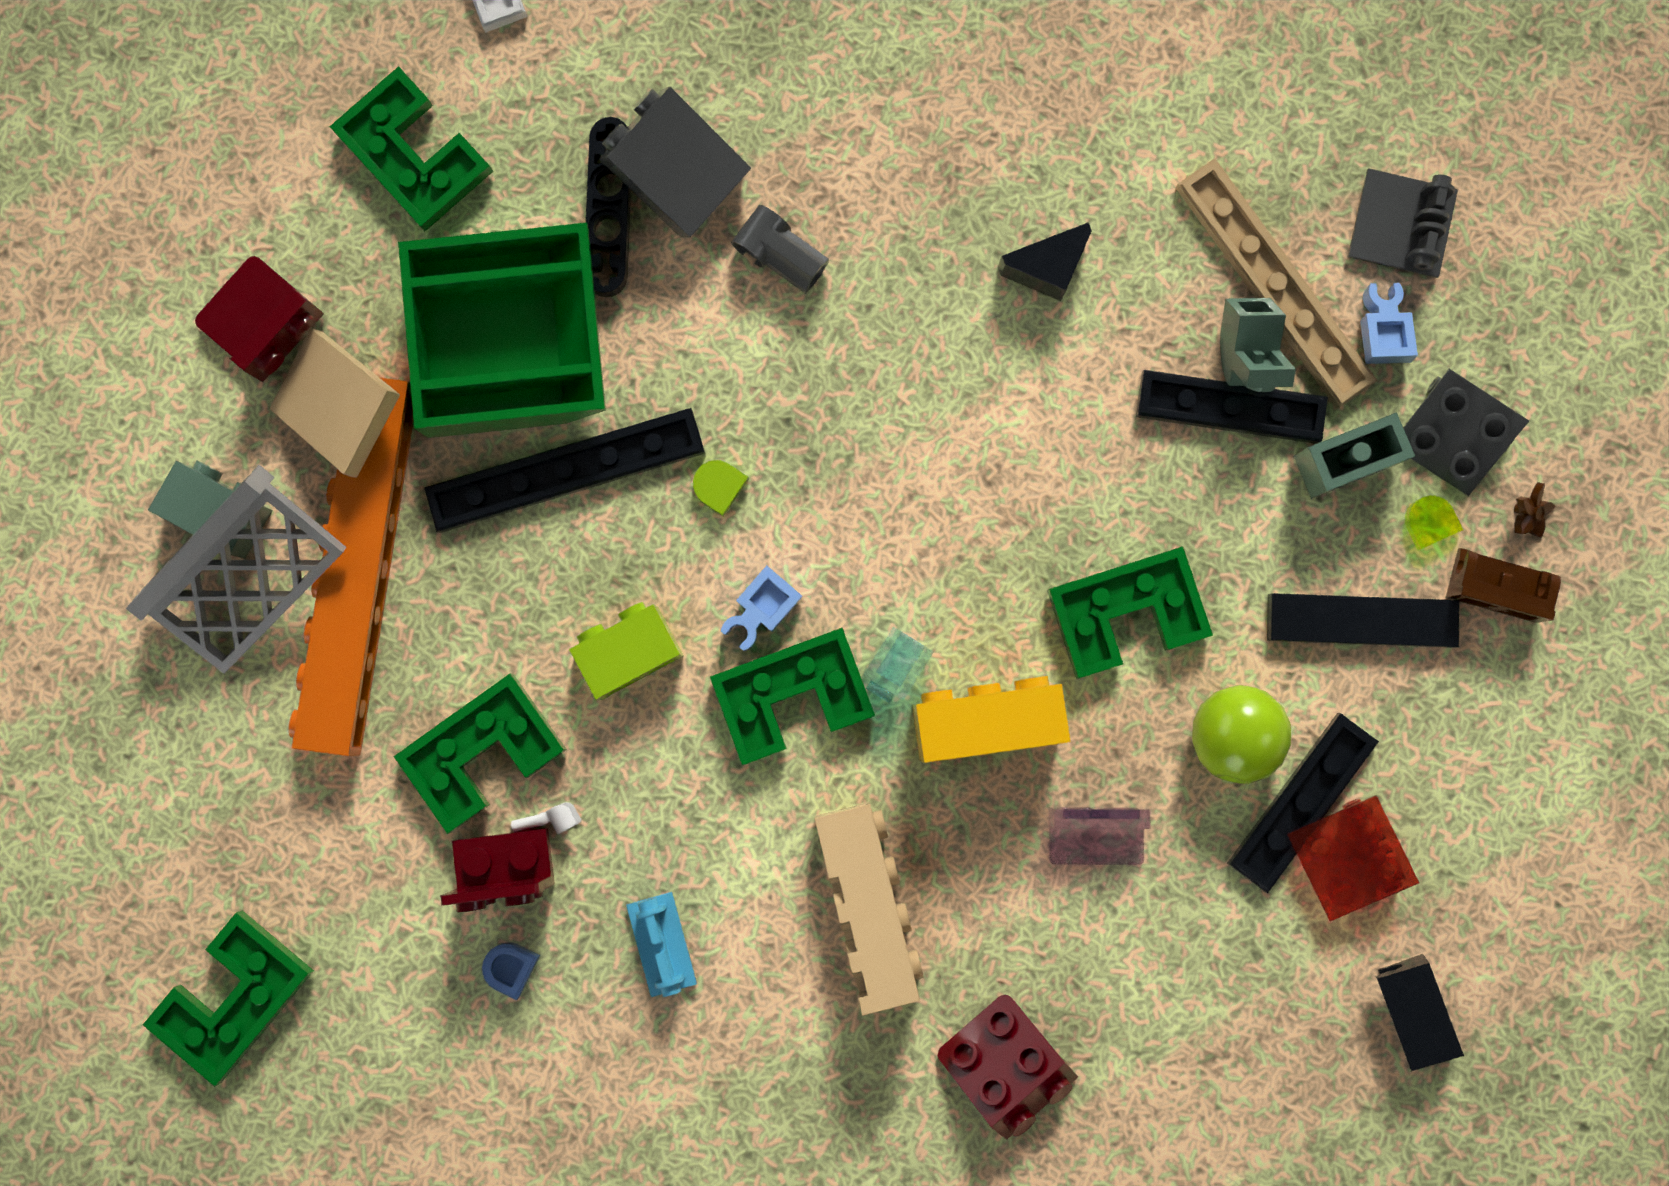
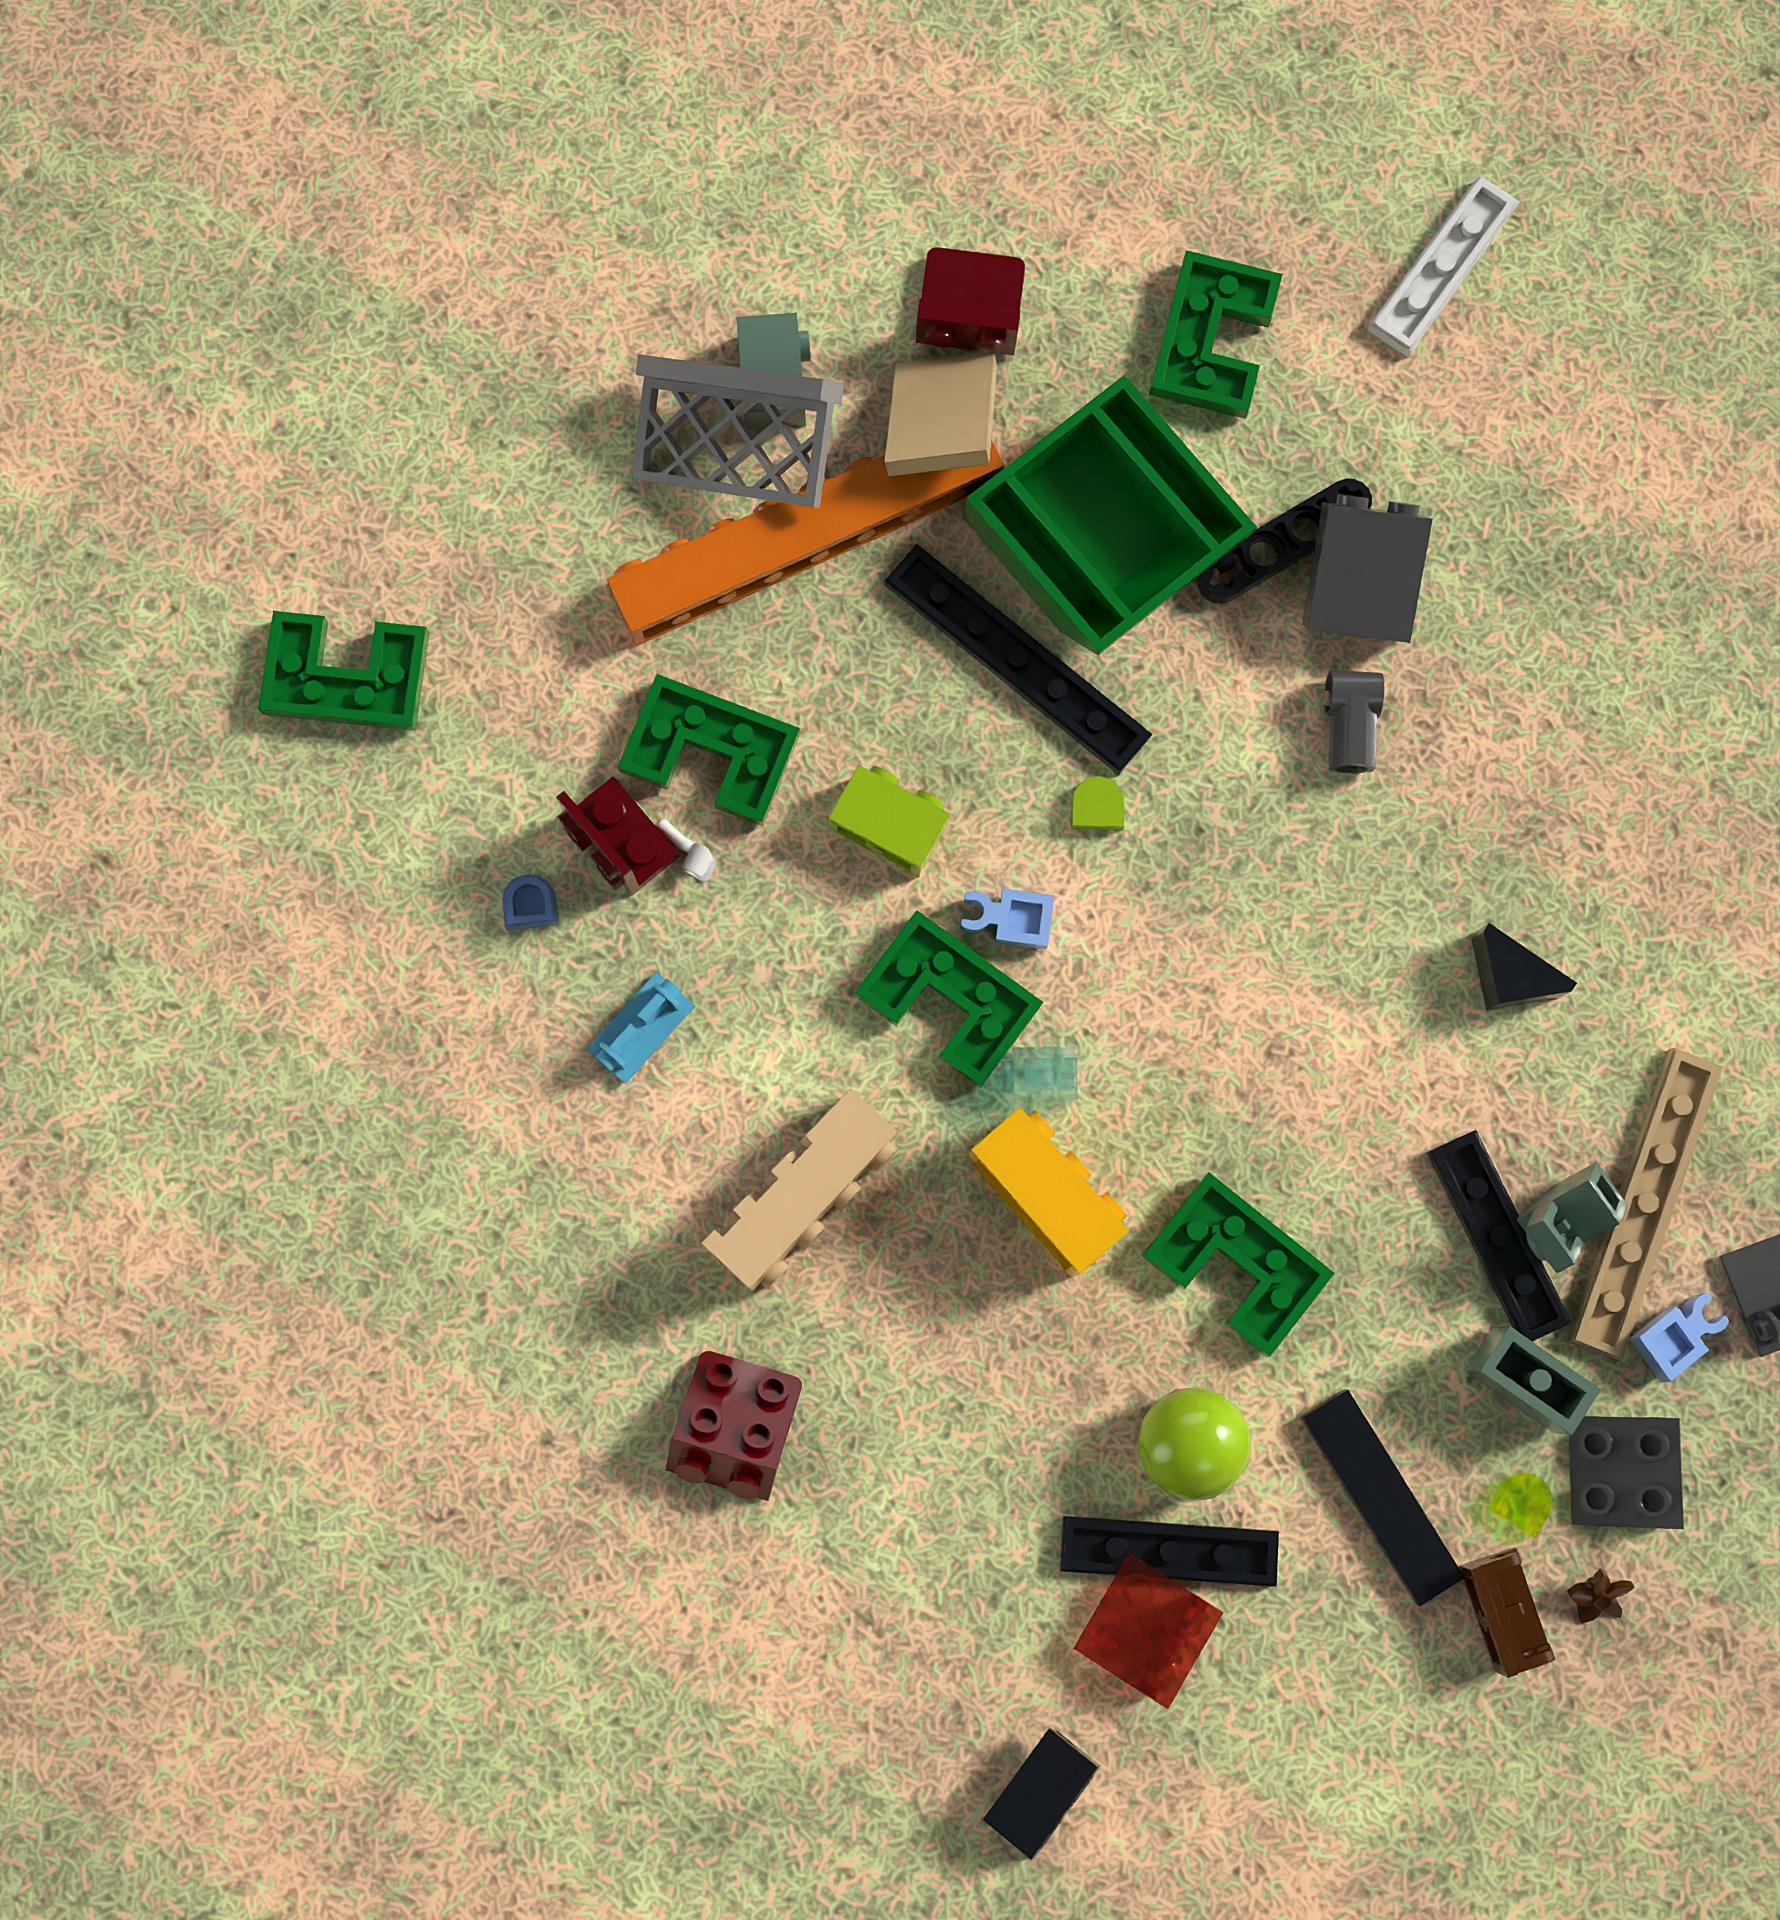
camera: 50 degrees right, 5 degrees down
panel [1049,807,1151,865] -> none

